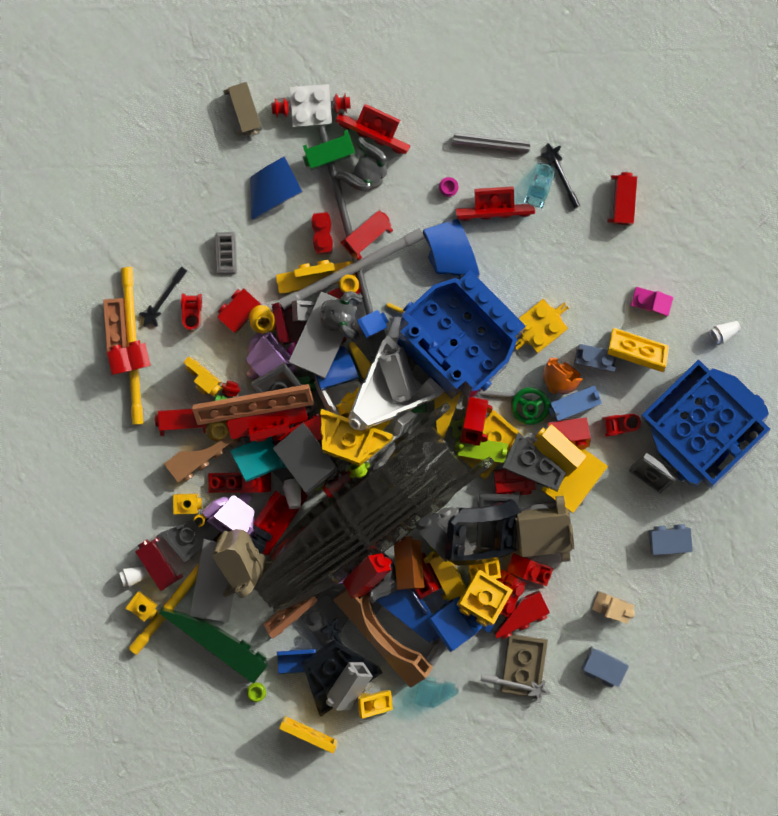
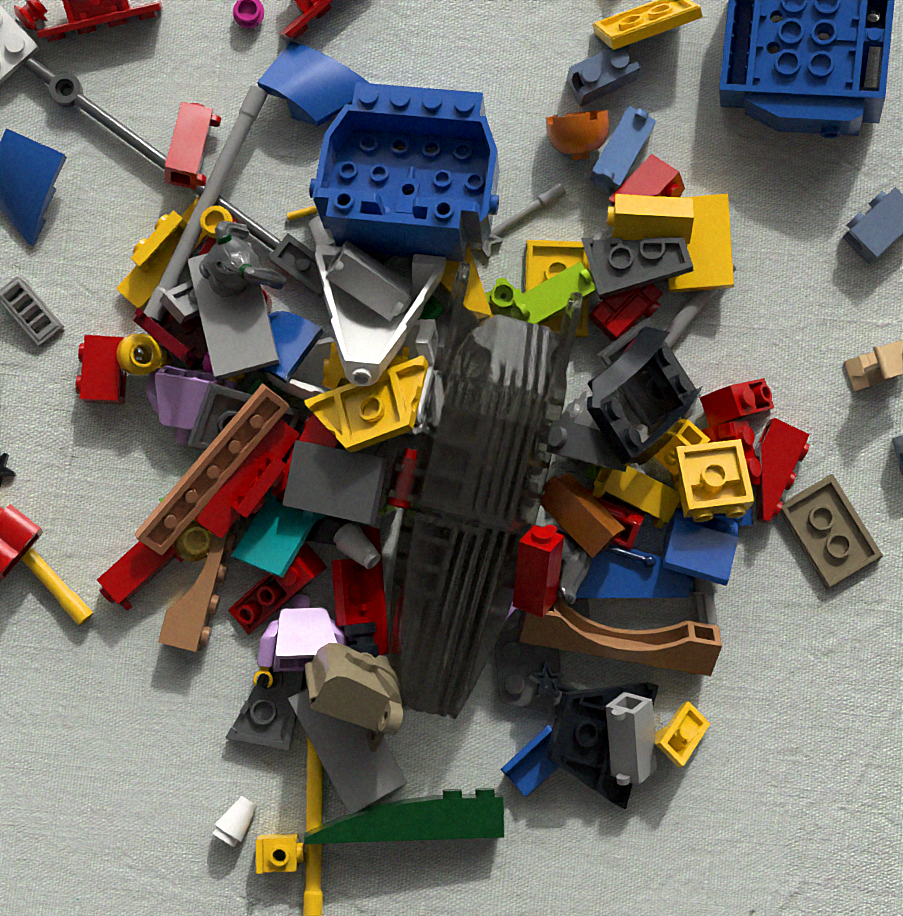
camera: 40 degrees left, 5 degrees down
dark red brick [135,537,183,591] -> none
yellow brick [173,493,202,514] -> none
red piece [181,293,202,332] -> none
yellow plate [183,356,222,397] -> none
red plate [221,381,241,397] -> none
lime plate [247,682,266,702] -> none
nougat plate [263,586,318,639] -> none
yellow tile [279,716,337,754] -> none
green brick [302,130,356,171] -> none
red brick [311,212,333,255] -> none
dark grey hair [336,137,387,191] -> none
yellow slope [349,341,372,380] -> none
lime plate [349,462,370,478] -> none
blue slope [357,310,389,339] -> none
clear light blue slope [414,676,459,708] -> none
red brick [460,397,493,446] -> none
light grey piece [480,673,550,702] -> none
green piece [511,387,550,425] -> none
yellow plate [515,298,569,354] -> none
dark tan piece [515,495,575,562] -> none
red piece [602,414,641,437] -> none
dark grey tile [629,453,679,493] -> none

